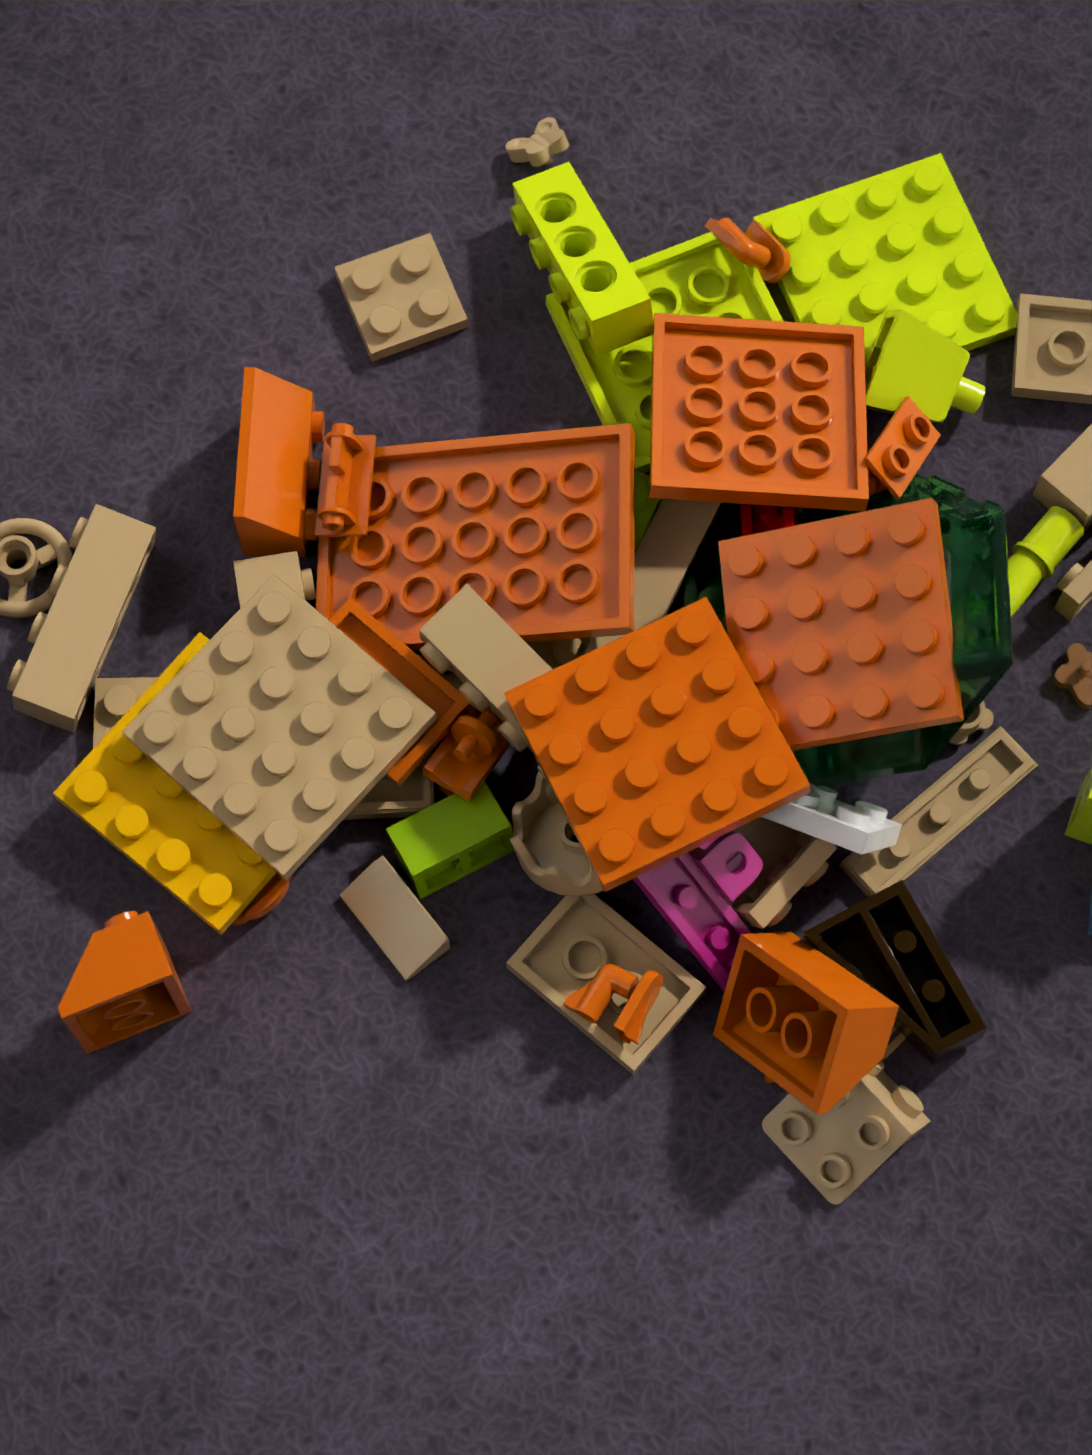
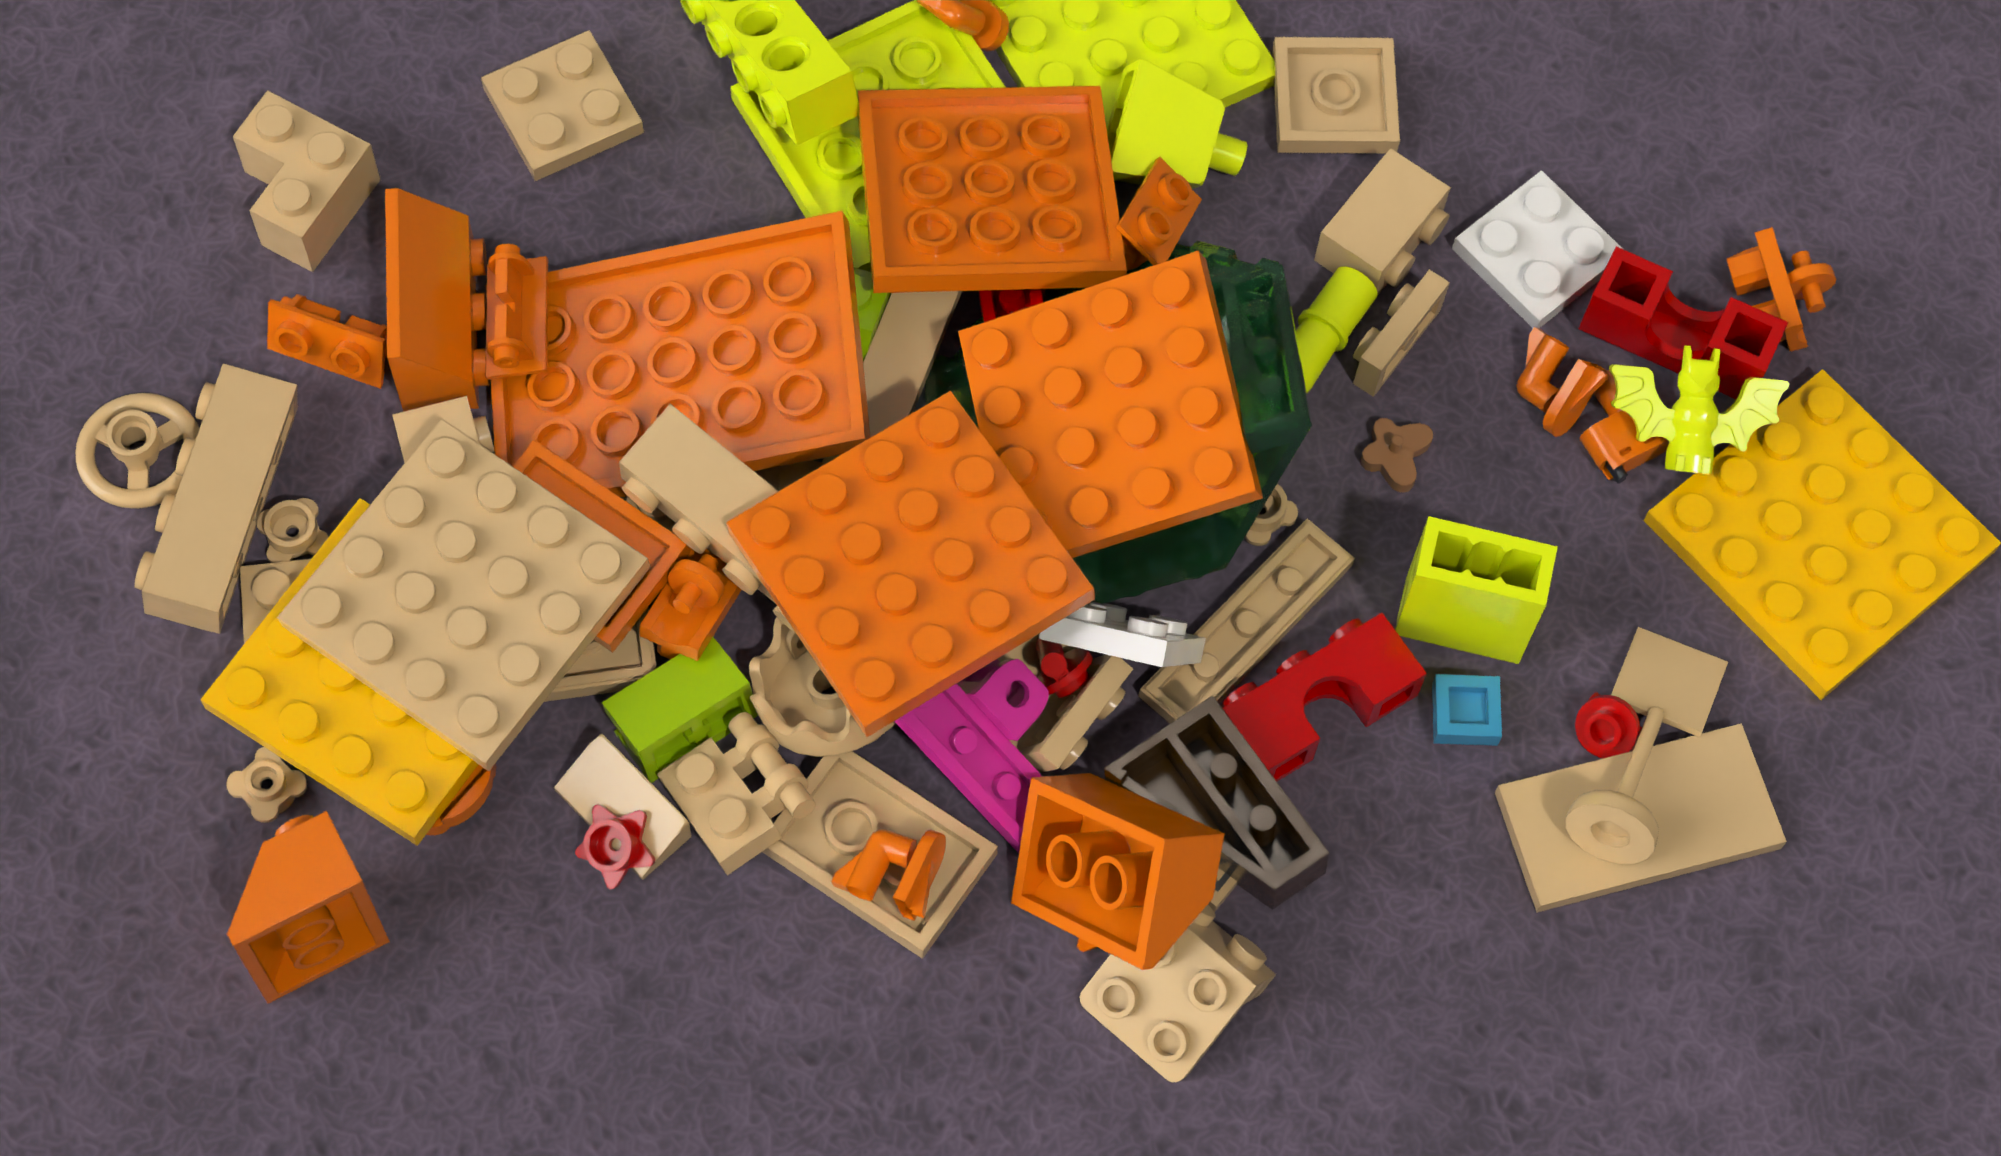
camera: 10 degrees left, 5 degrees down
none -> tan plate [227,747,307,823]
none -> tan brick [233,90,380,272]
none -> tan plate [256,498,328,563]
none -> orange hinge [267,294,387,389]
none -> plate [575,804,655,889]
none -> tan plate [657,712,816,875]
none -> red plate [1036,638,1093,698]
none -> red arch [1222,613,1427,782]

